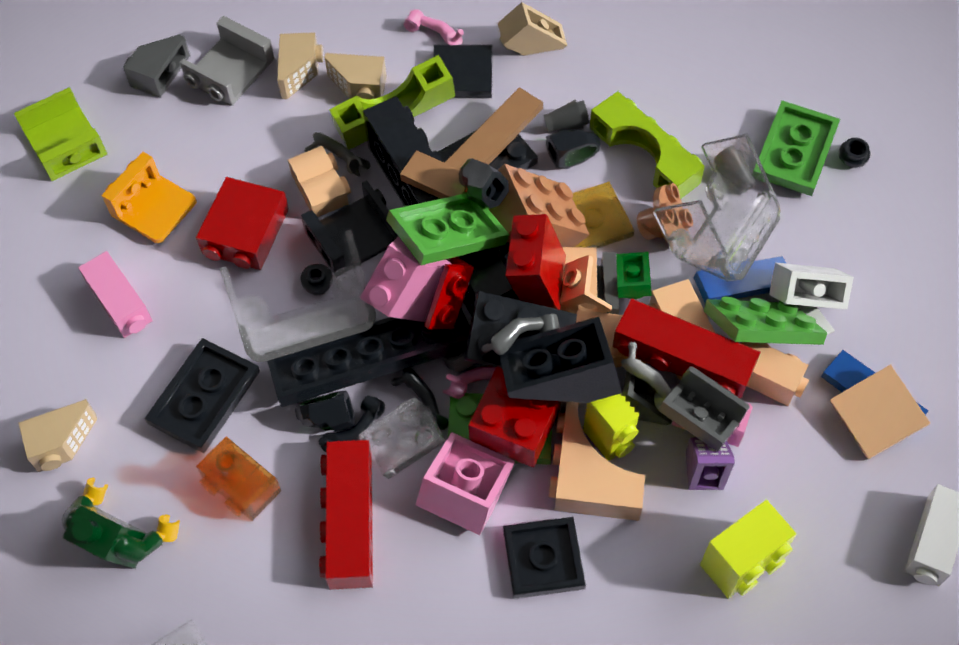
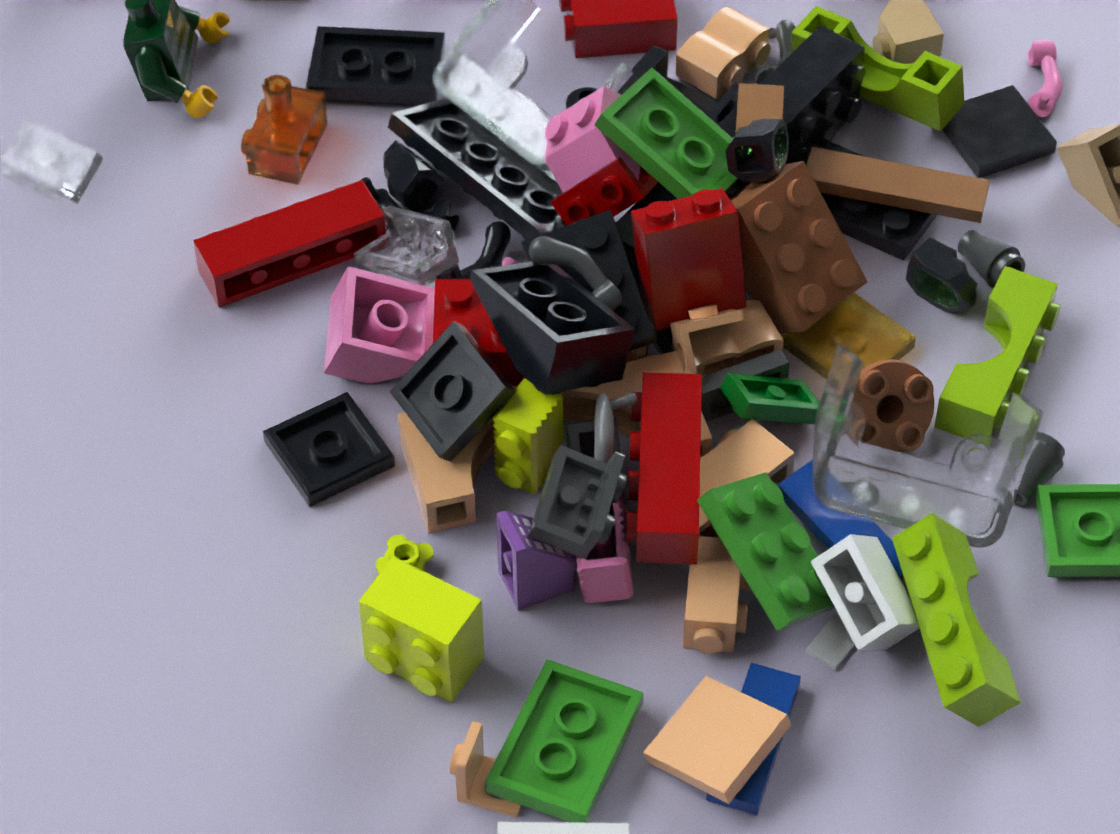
camera: 65 degrees right, 10 degrees down
none -> neon yellow plate [376,535,434,574]
none -> black plate [390,321,516,462]
none -> light nougat bracket [449,721,522,817]
none -> bright green plate [485,659,644,823]
none -> lime arch [892,513,1021,727]

